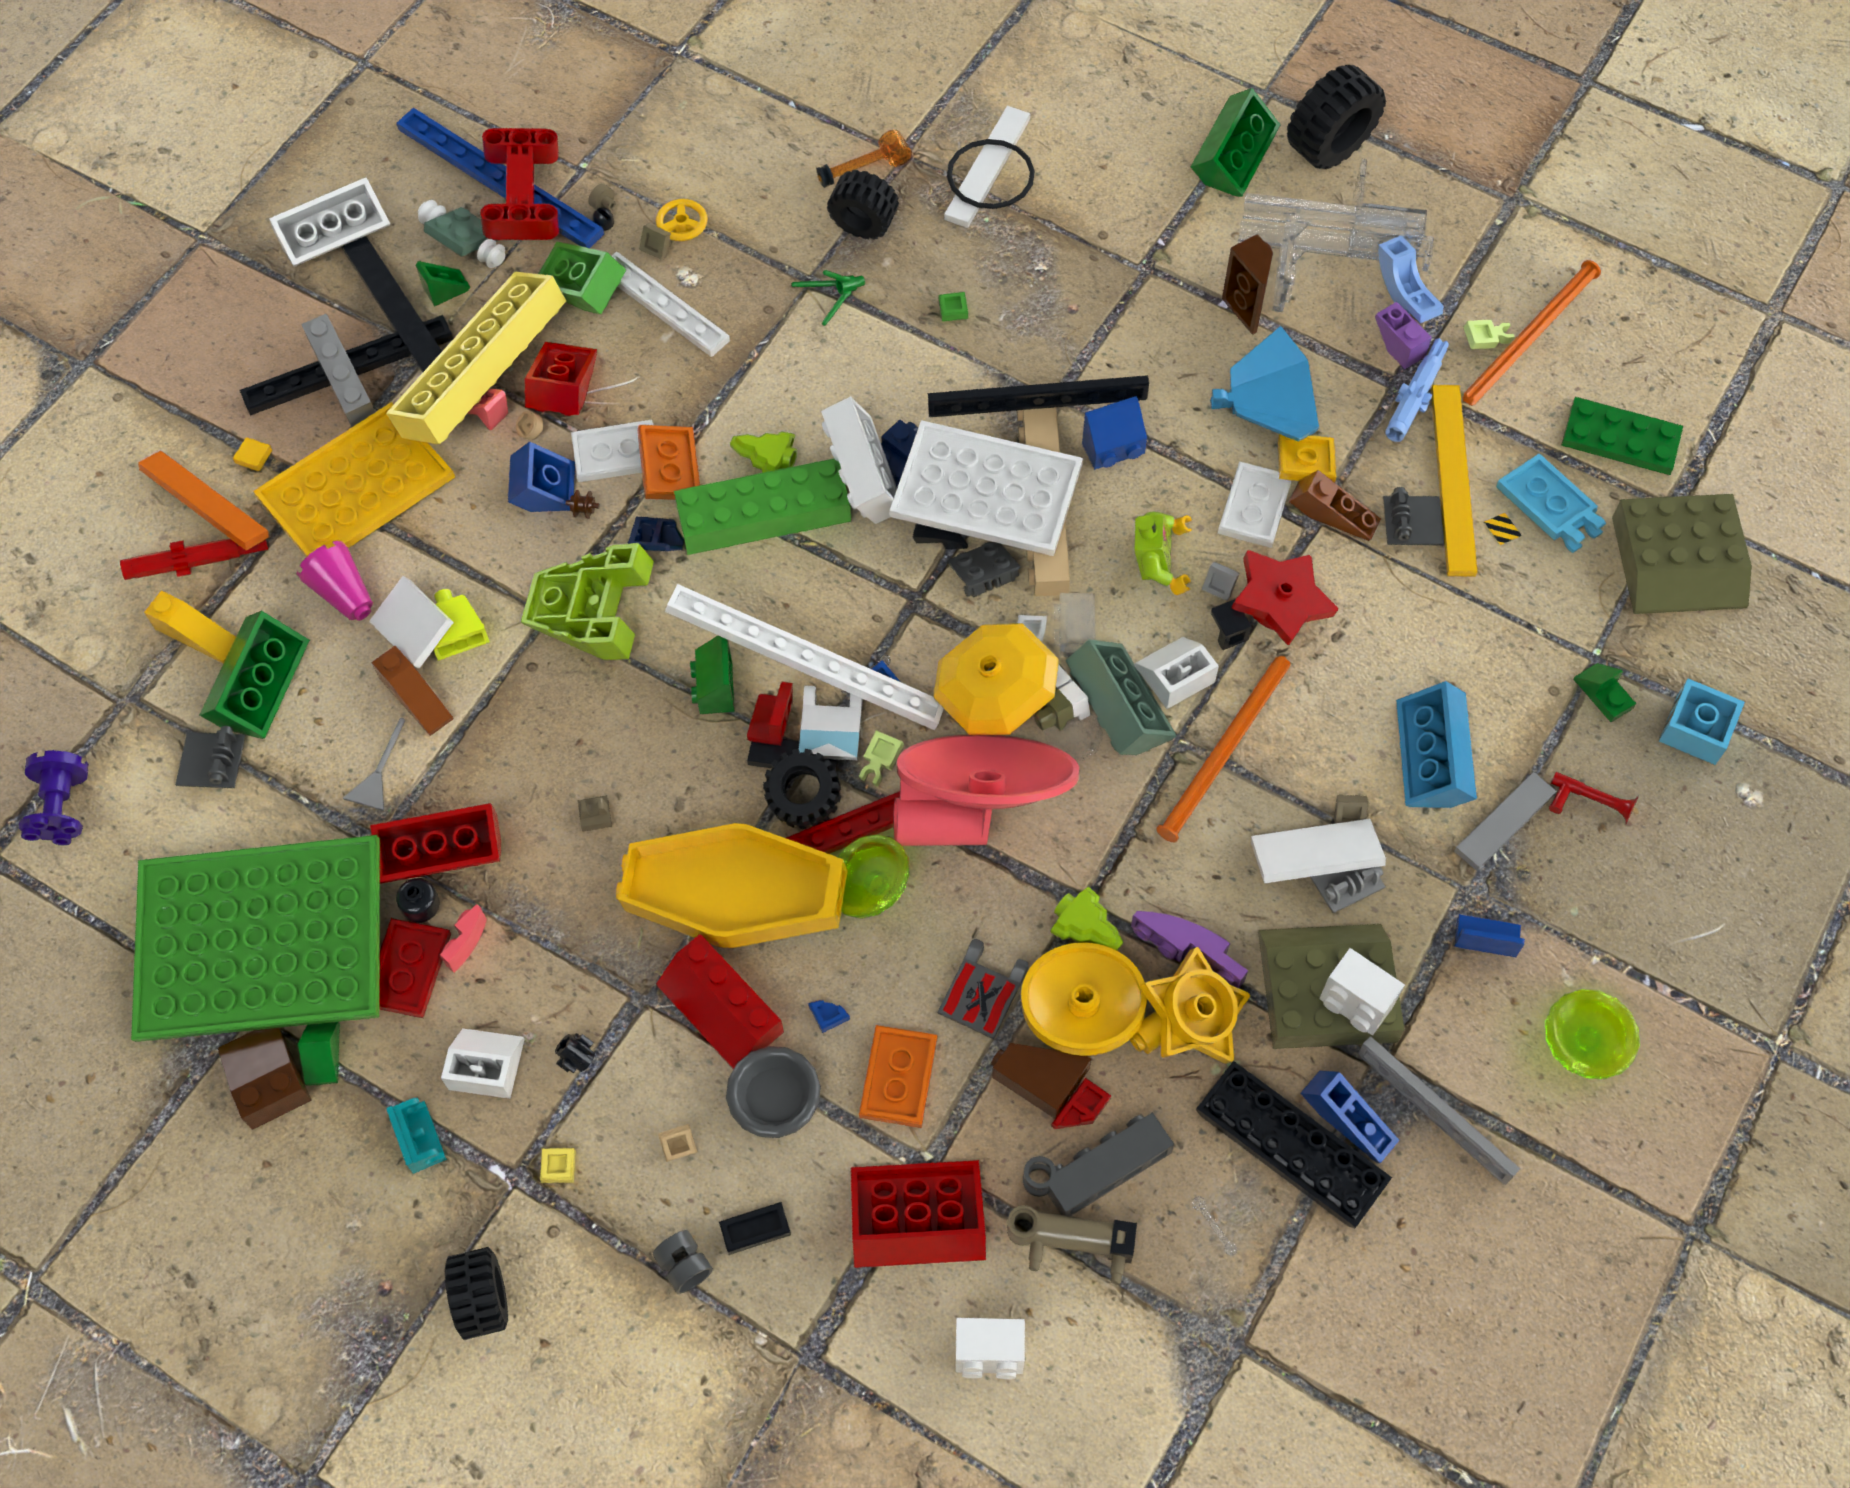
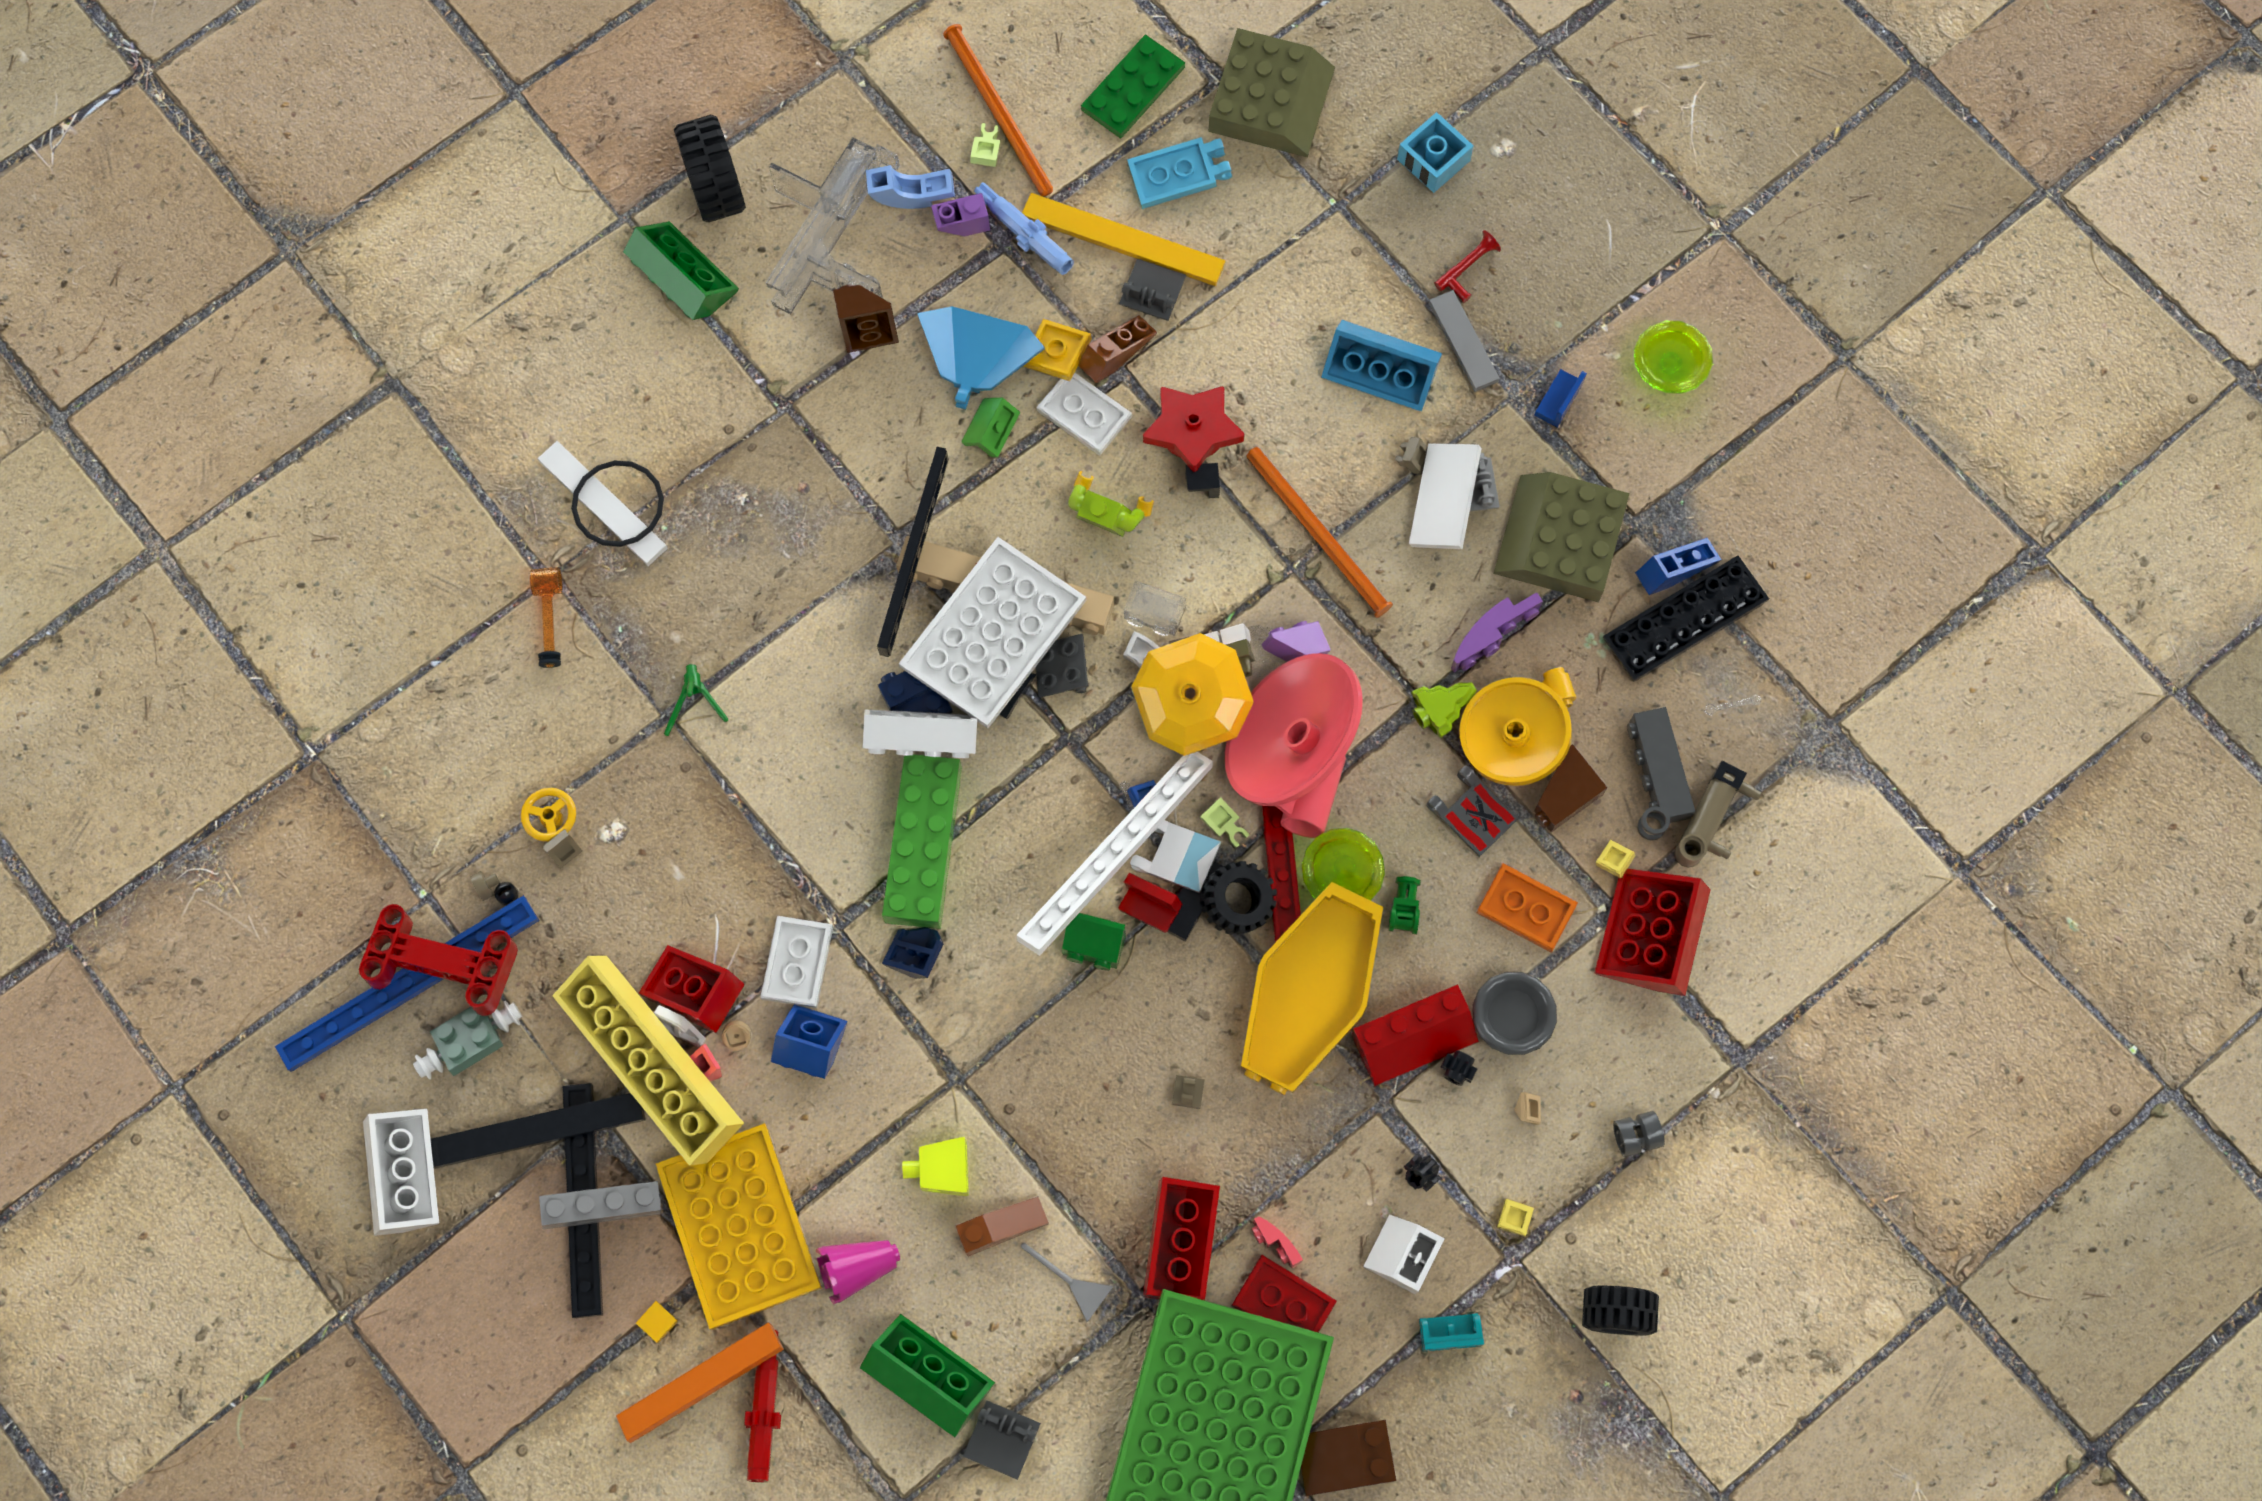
camera: 70 degrees left, 10 degrees up
yellow slope [144,590,236,664] -> none
green slope [298,1022,340,1086] -> none
white tile [369,576,454,668] -> none
black head [396,878,440,923] -> none
green slope [416,261,471,307] -> none
lime wedge [521,543,654,660] -> none
bright green slope [538,242,626,314] -> none
reddish brown wheel [565,490,600,519] -> none
white tile [612,252,730,357] -> none
orange tile [637,425,700,500] -> none
black tile [719,1202,791,1255] -> none
lime rock [730,431,797,473] -> none
blue tile [808,1000,850,1033] -> none
black tyre [827,170,899,239] -> none
bright green tile [938,292,968,322] -> none
white brick [956,1318,1025,1379] -> none
red tile [1051,1078,1111,1129] -> none
sand green slope [1065,639,1177,756] -> none
blue slope [1082,396,1147,470] -> none
white slope [1135,637,1219,709] -> none
yellow plate [1140,947,1250,1064] -> none
light grey tile [1202,562,1240,601] -> none
white brick [1319,948,1405,1035] -> none
light grey tile [1358,1036,1520,1185] -> none
sticker [1484,513,1522,545] -> none
green slope [1573,663,1637,722] -> none
none -> white tile [654,1005,706,1047]
none -> bright green panel [962,397,1020,457]
none -> slope [1261,621,1331,662]
none -> green connector [1388,876,1421,935]
none -> black gear [1440,1050,1478,1086]
none -> light yellow tile [1596,840,1635,878]

